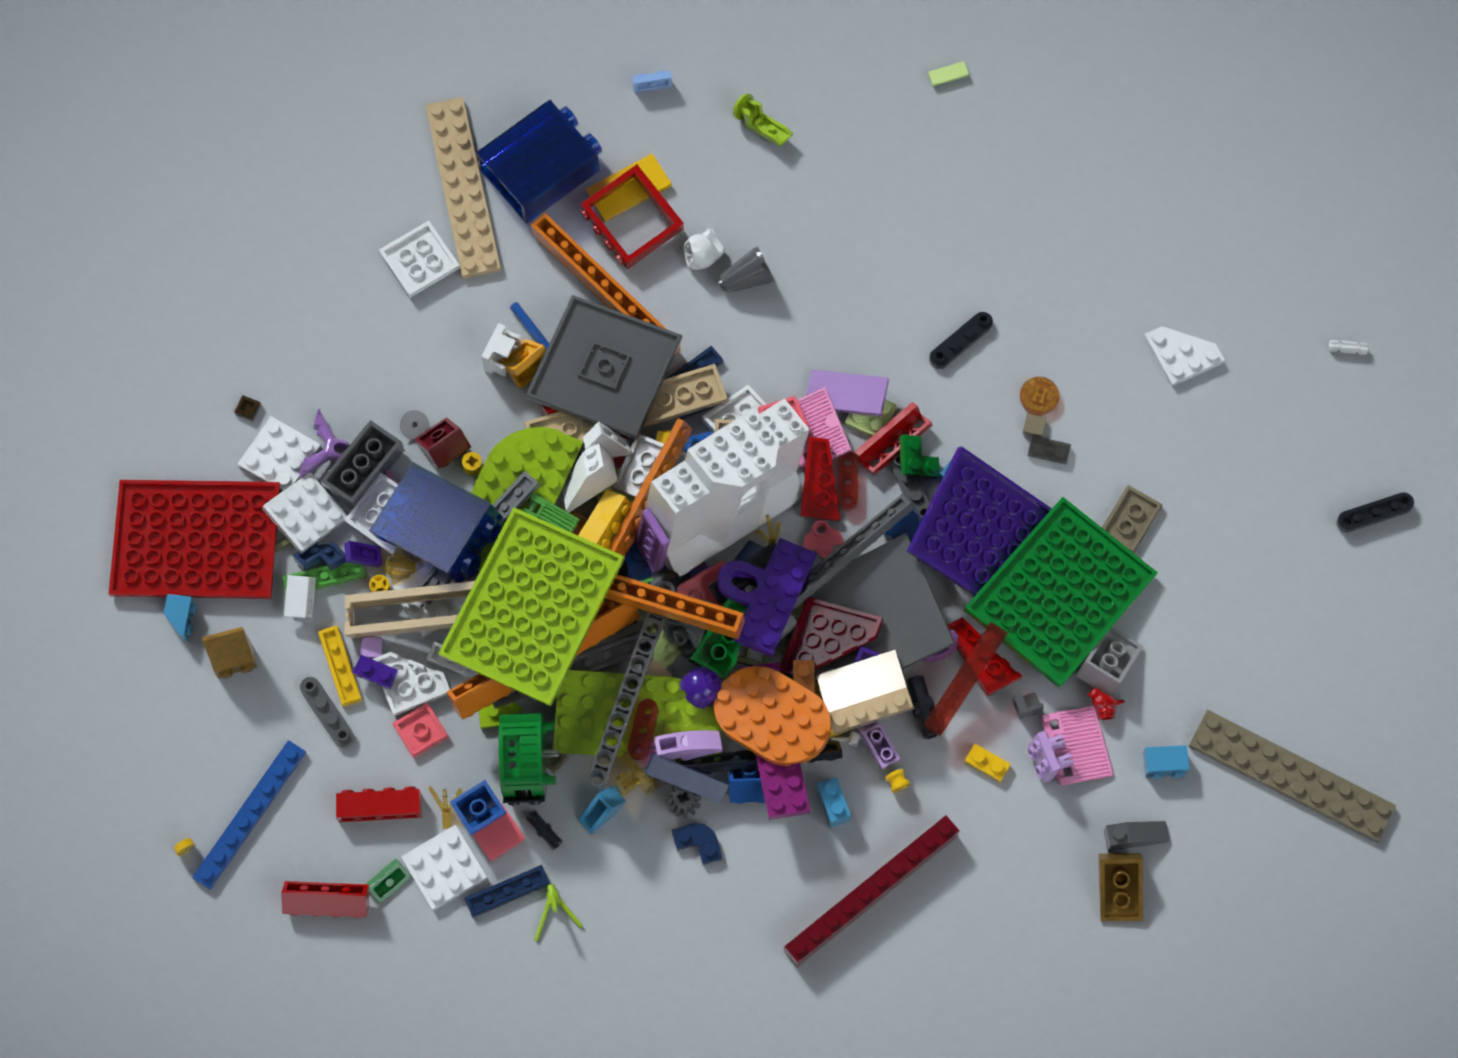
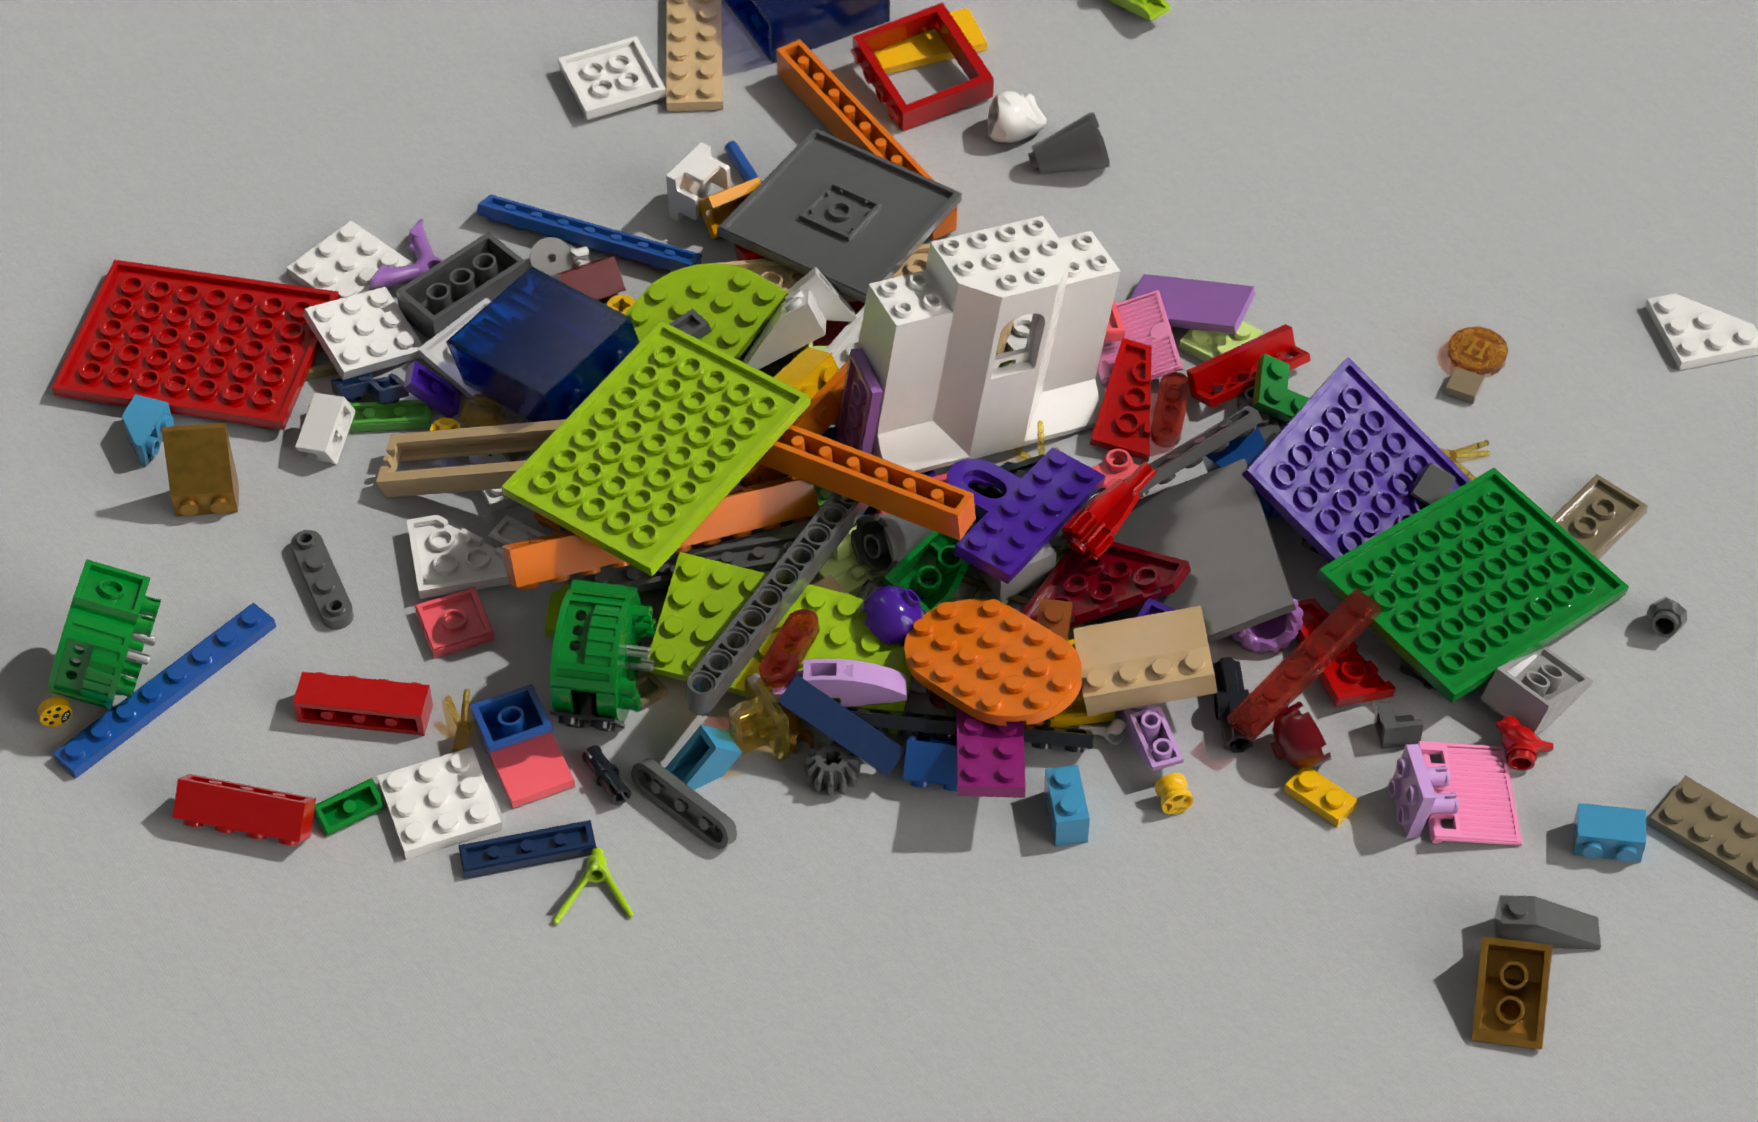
camera: 10 degrees right, 20 degrees down
dark brown tile [234,395,261,421] -> none
yellow tile [318,625,362,707] -> none
dark purple plate [352,655,399,690] -> none
lavender tile [361,637,383,659] -> none
dark blue plate [671,823,723,865] -> none
dark red brick [784,815,960,967] -> none
black plate [929,312,993,369] -> none
clear smoke plate [1027,435,1071,465] -> none
none -> green piece [46,559,162,710]
none -> blue plate [477,194,702,271]
none -> white hand [561,239,590,267]
none -> dark grey plate [631,758,737,849]
none -> red piece [1061,462,1157,561]
none -> dark red cylinder [1270,701,1331,769]
none -> dark grey slope [1410,463,1455,506]
none -> clear yellow plant [1440,440,1490,480]
none -> dark grey rock [1647,597,1687,637]

